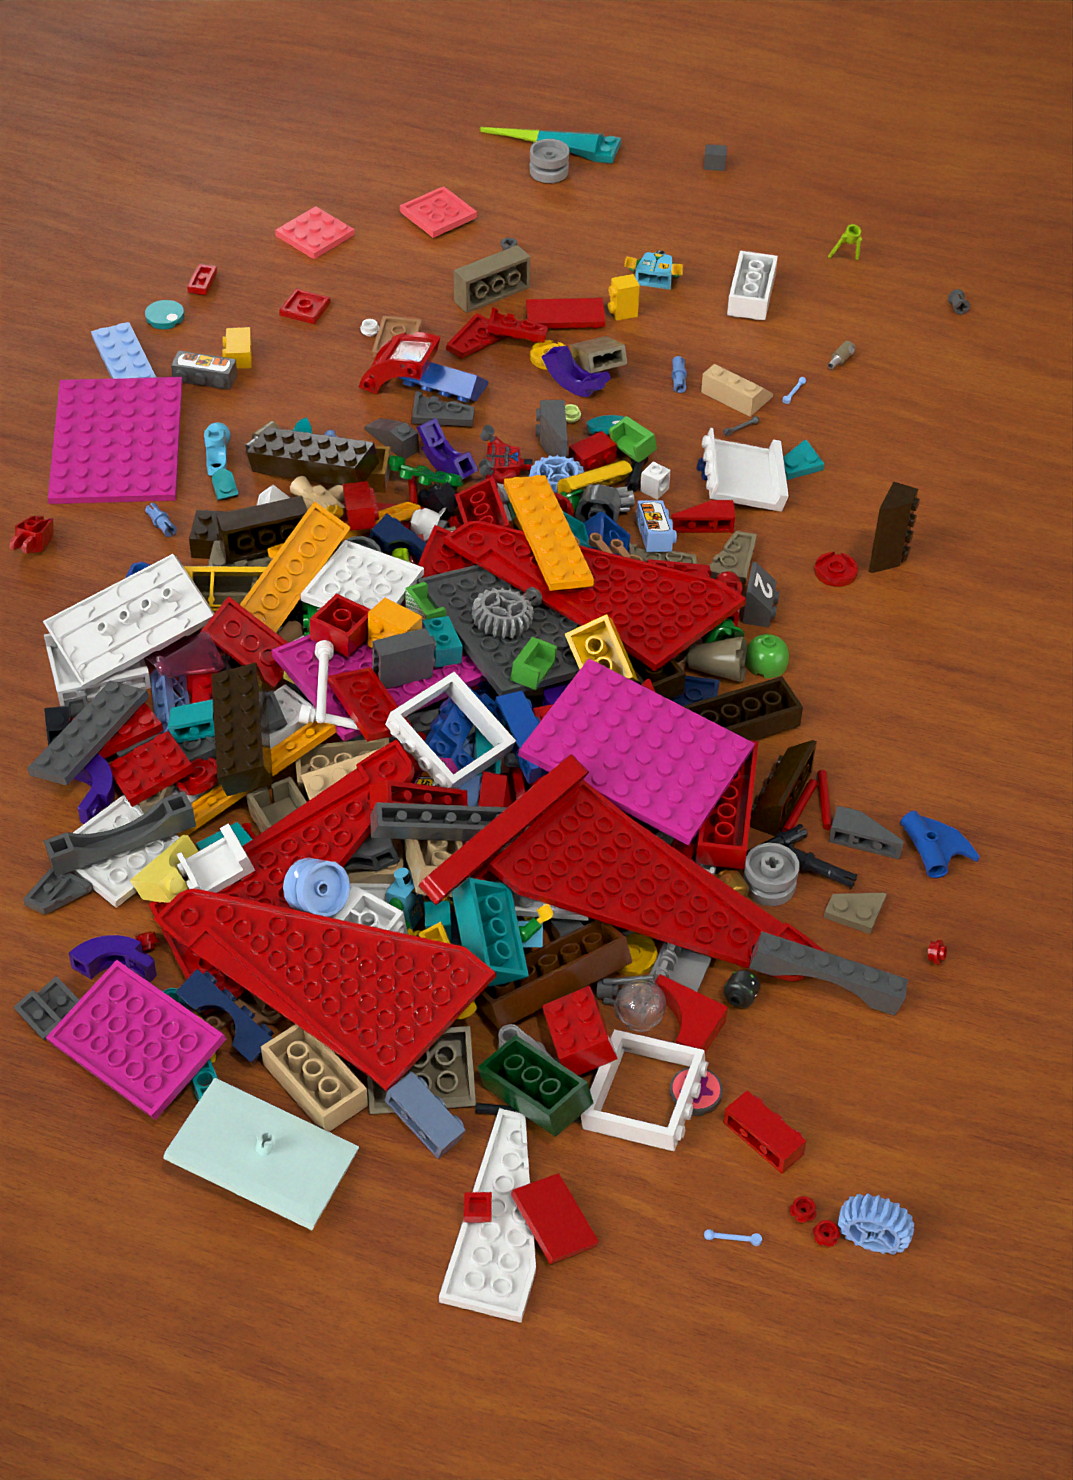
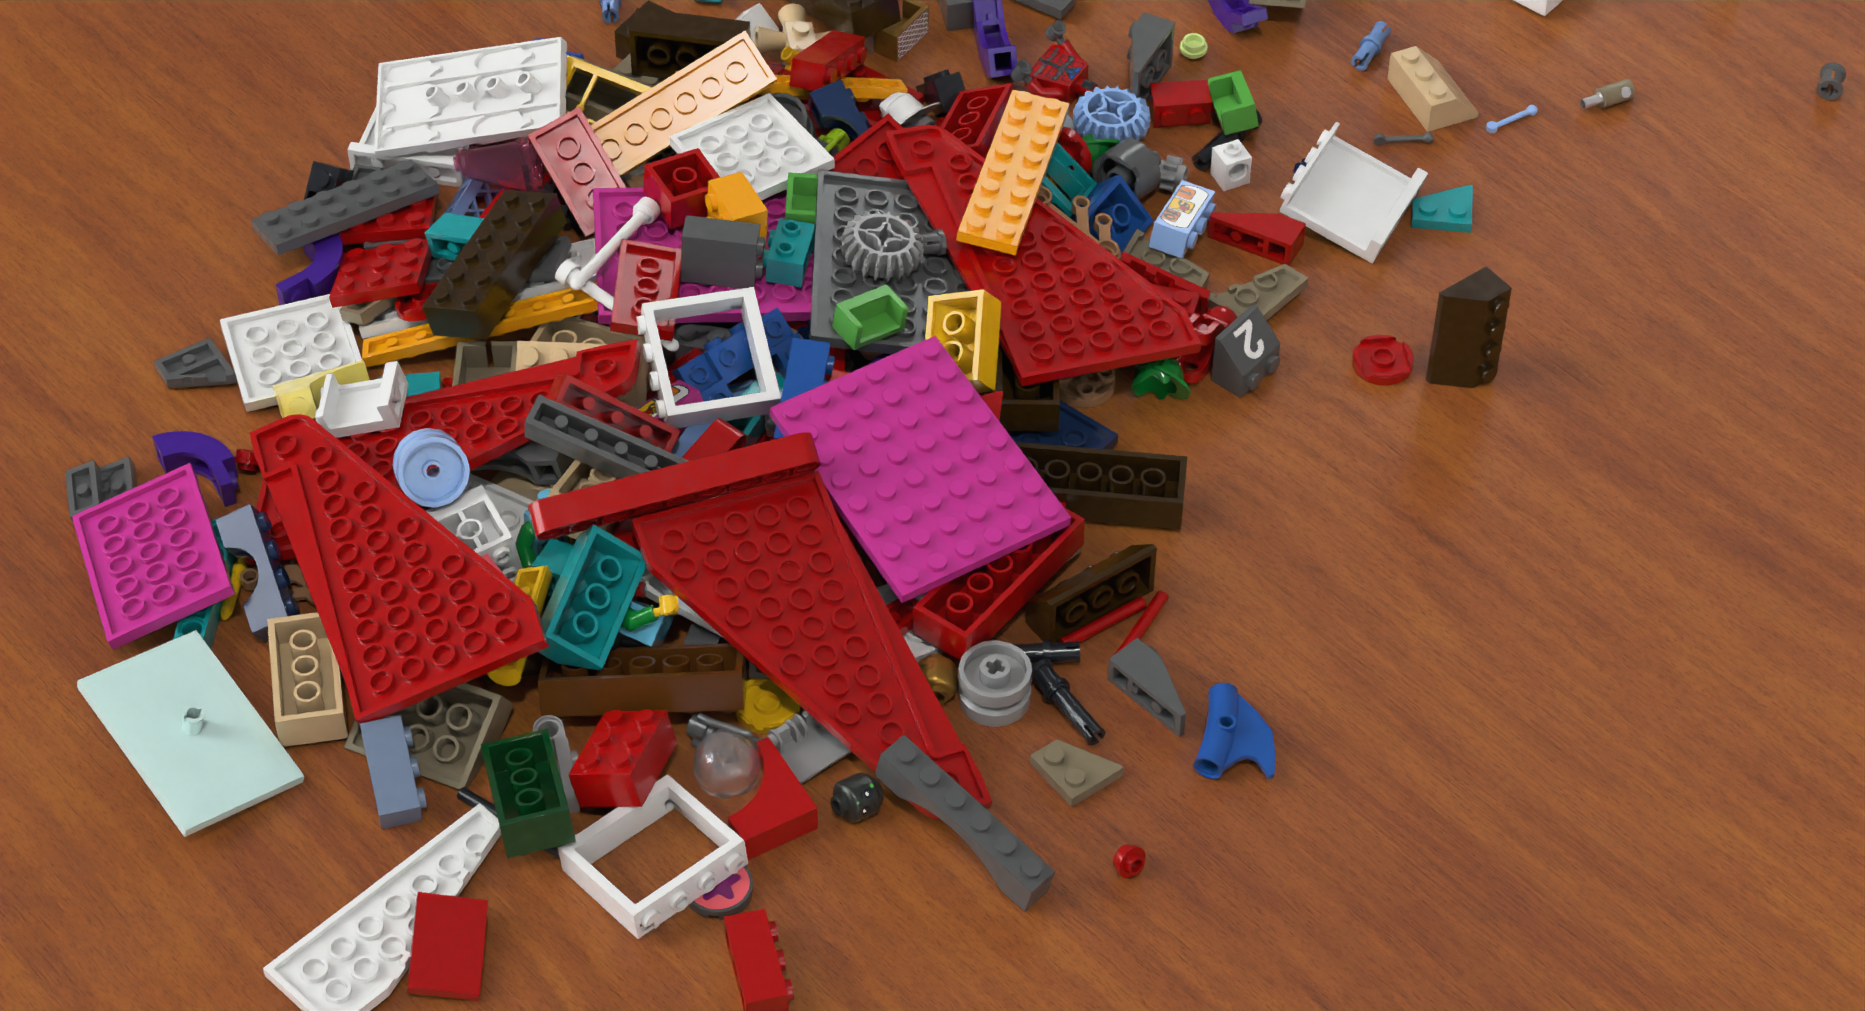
camera: 30 degrees right, 0 degrees up
dark grey arch [44,791,196,876] -> none
green plant [388,455,463,489] -> none
red bar [408,475,418,505] -> none
red plate [464,1192,492,1222] -> none
yellow brick [557,460,633,495] -> none
teal tile [586,415,625,435] -> none
dark tan cone [684,637,747,682] -> none
bright green cylinder [745,634,790,678] -> none

